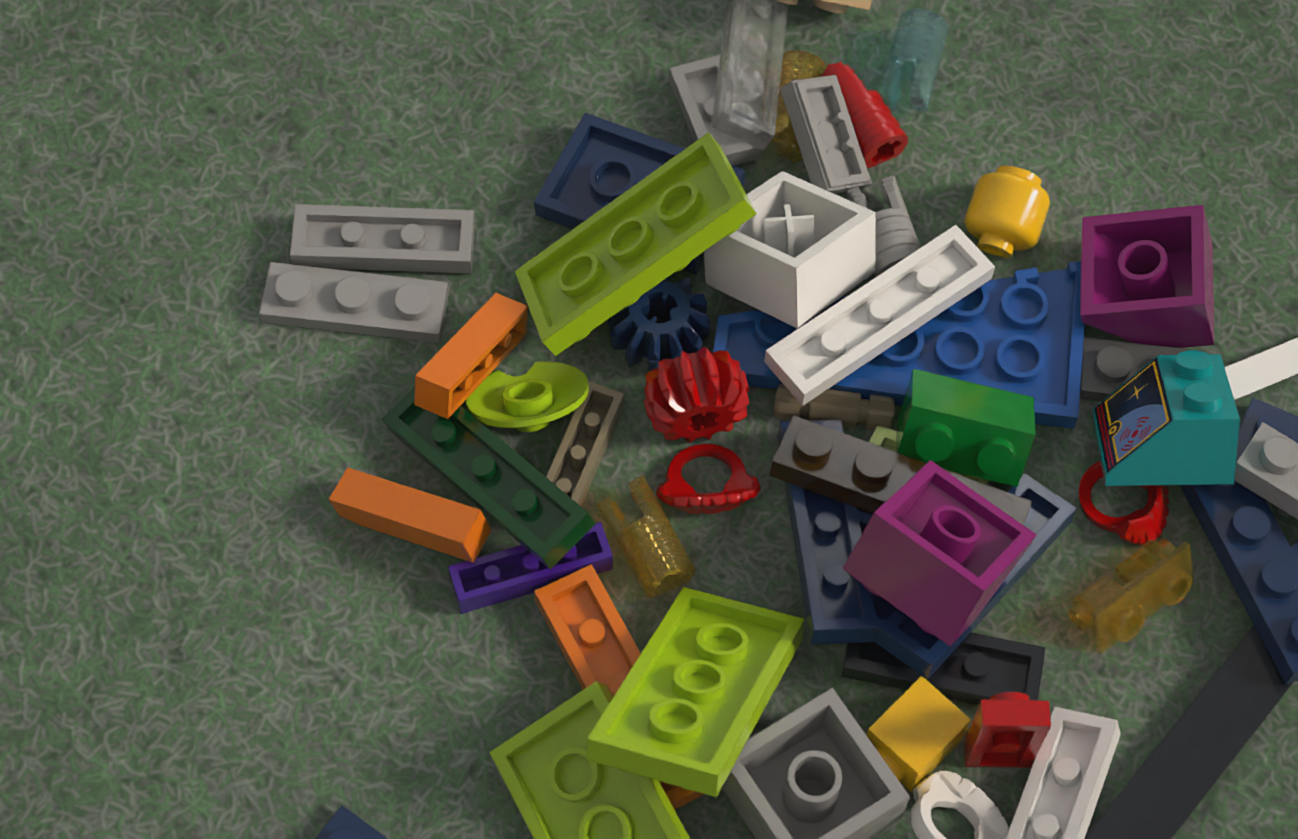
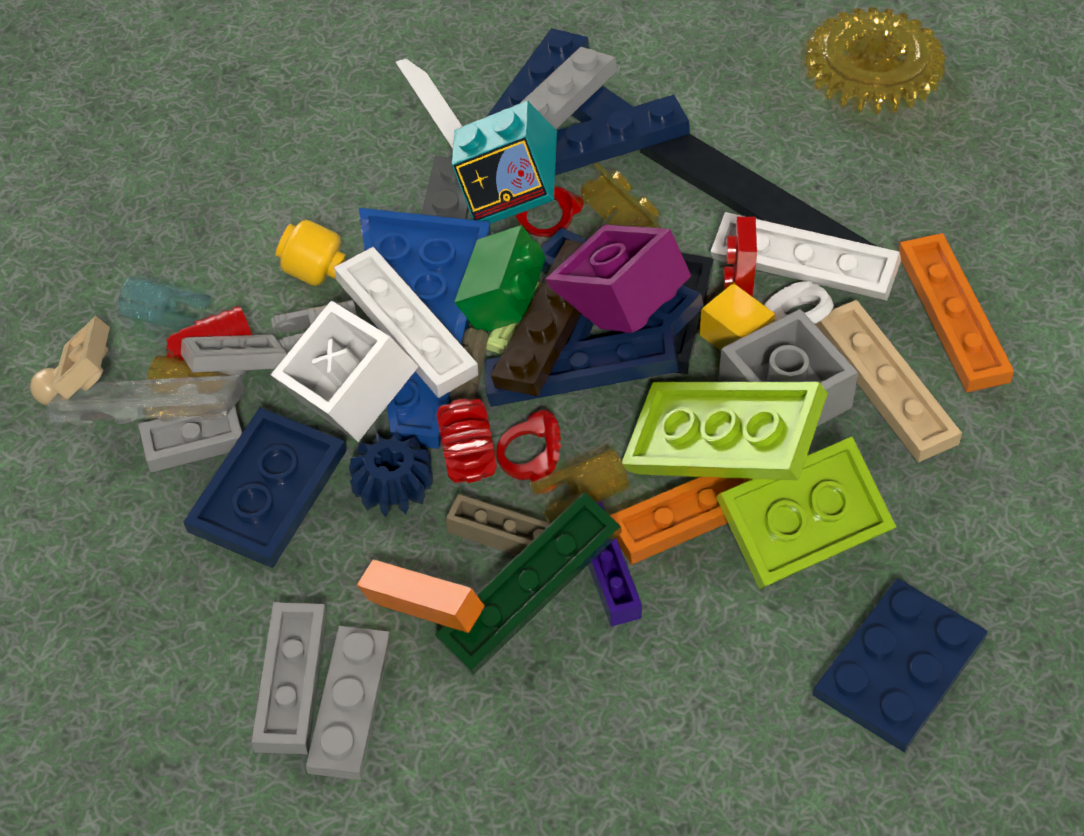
camera: 85 degrees left, 10 degrees down
orange piece [329,467,492,563] -> none
lime dish [466,361,589,432] -> none
lime plate [515,132,757,356] -> none
magenta slope [1080,205,1214,348] -> none

